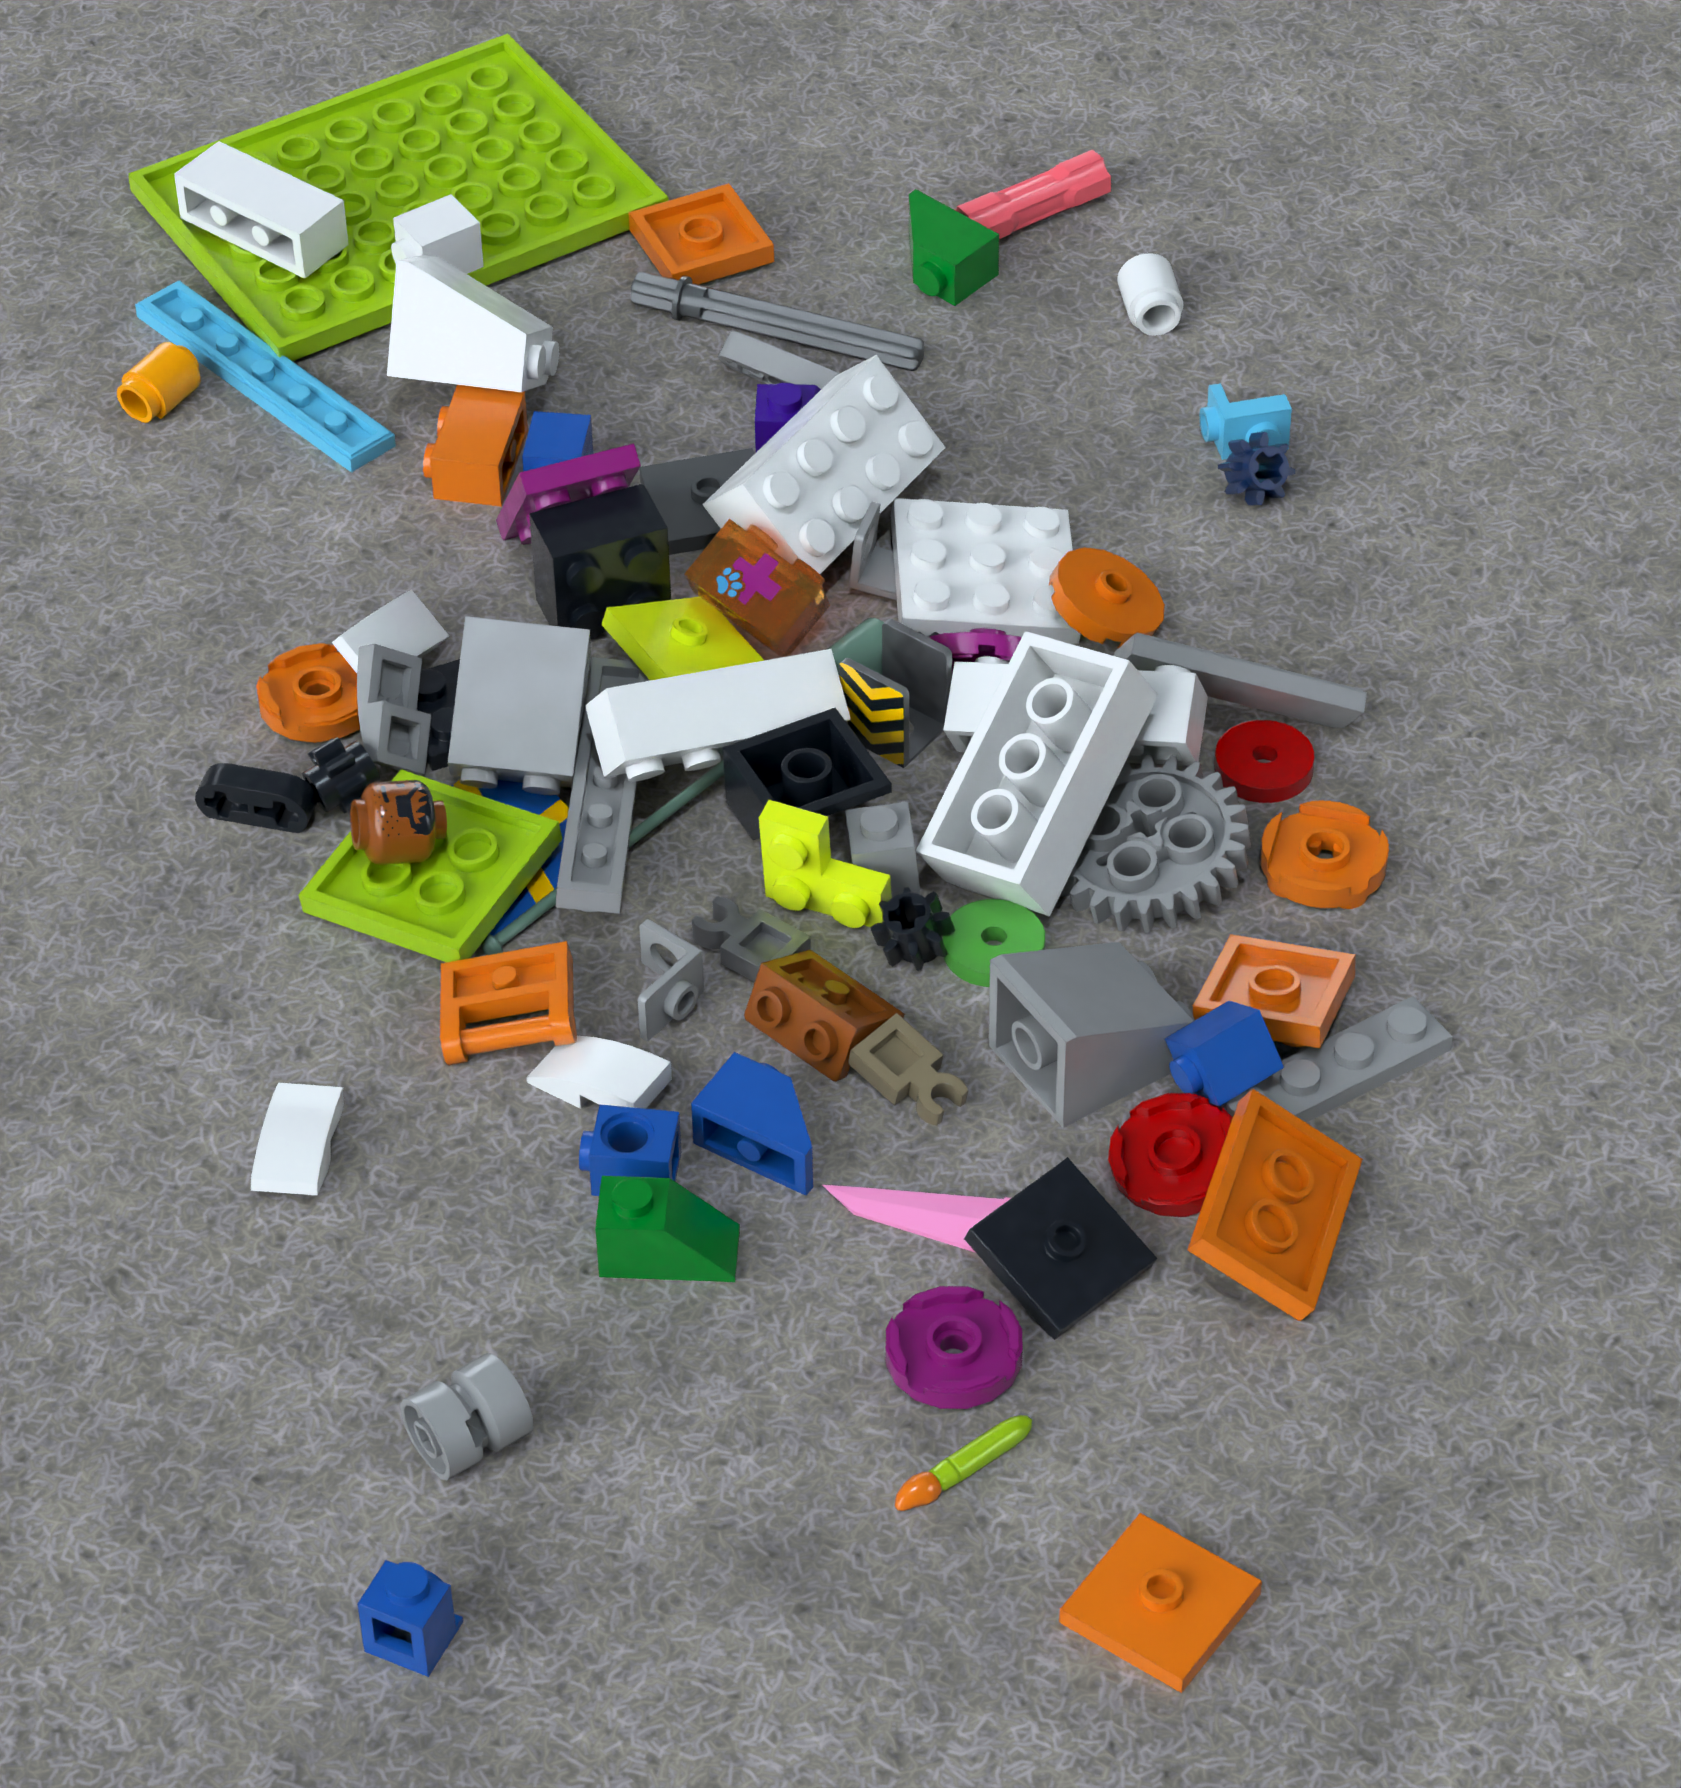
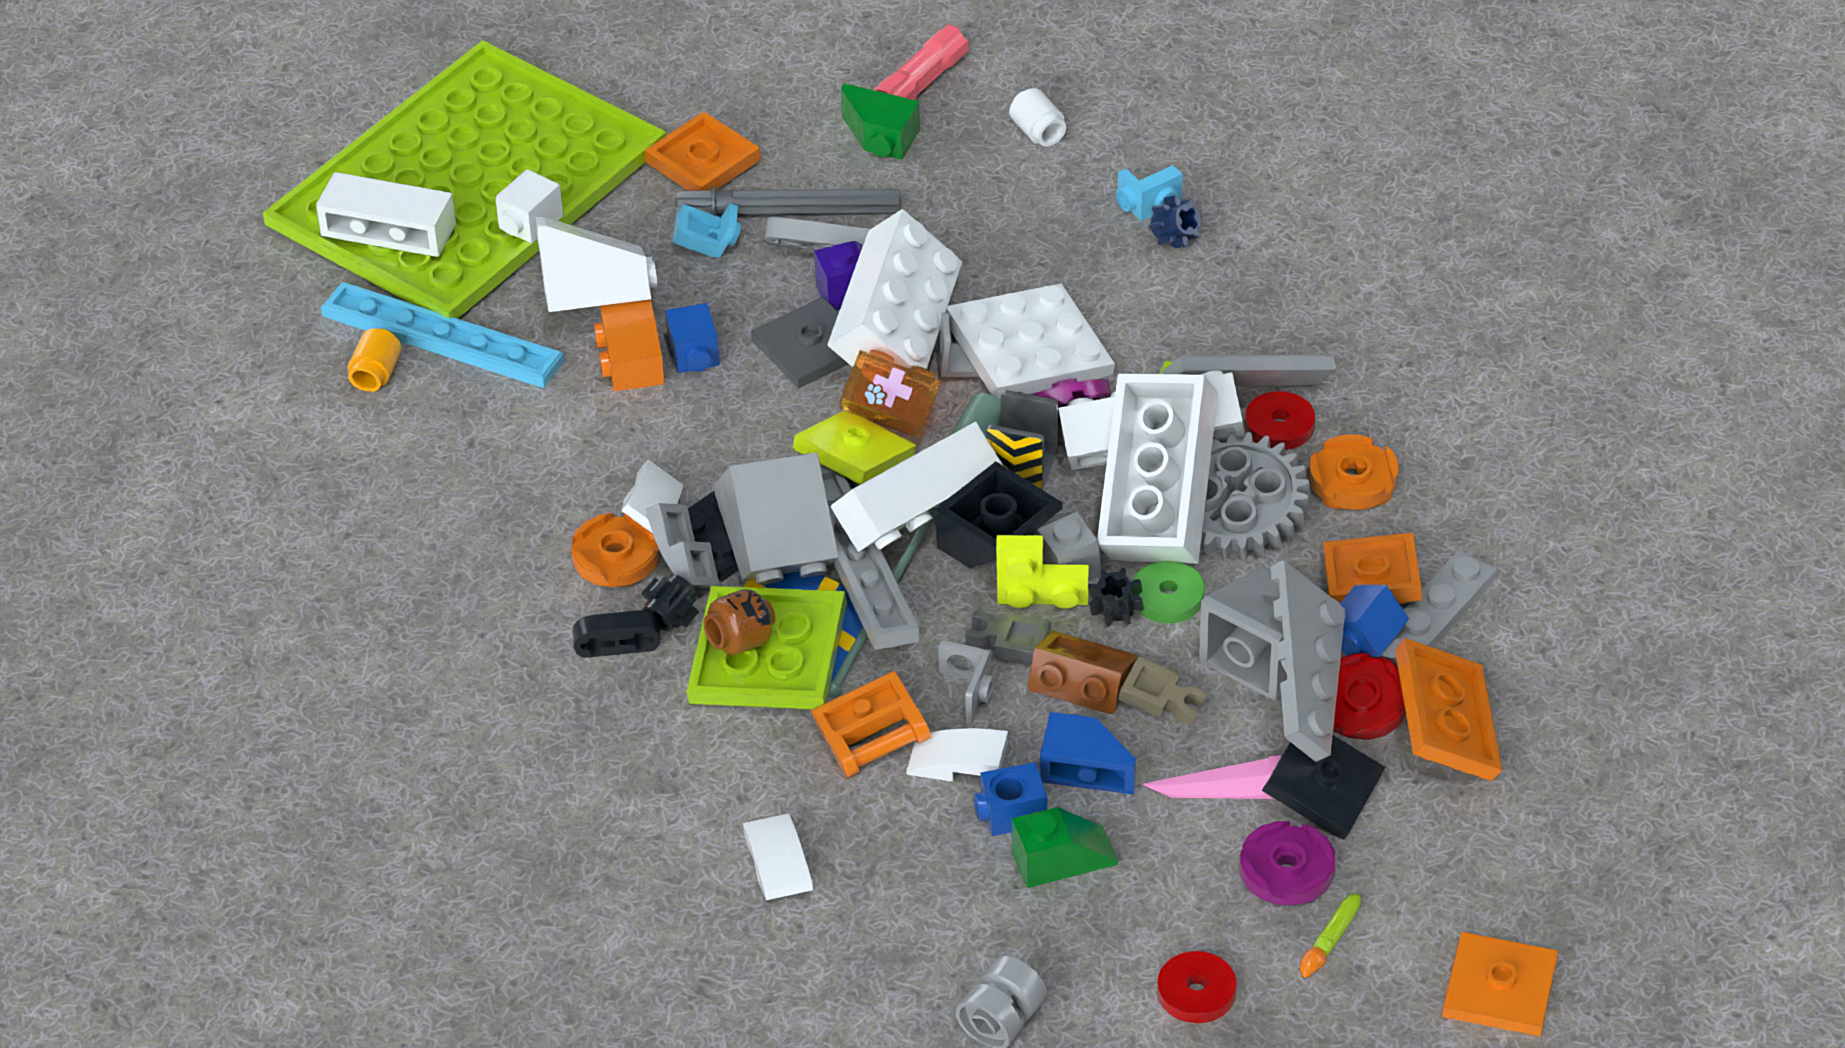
camera: 20 degrees left, 0 degrees up
magenta plate [496,443,641,545] -> none
black brick [529,483,671,639] -> none
orange plate [1049,547,1165,648] -> none
none -> medium azure bracket [673,203,741,257]
none -> red piece [1157,951,1237,1023]
none -> light grey wing [1270,560,1345,762]

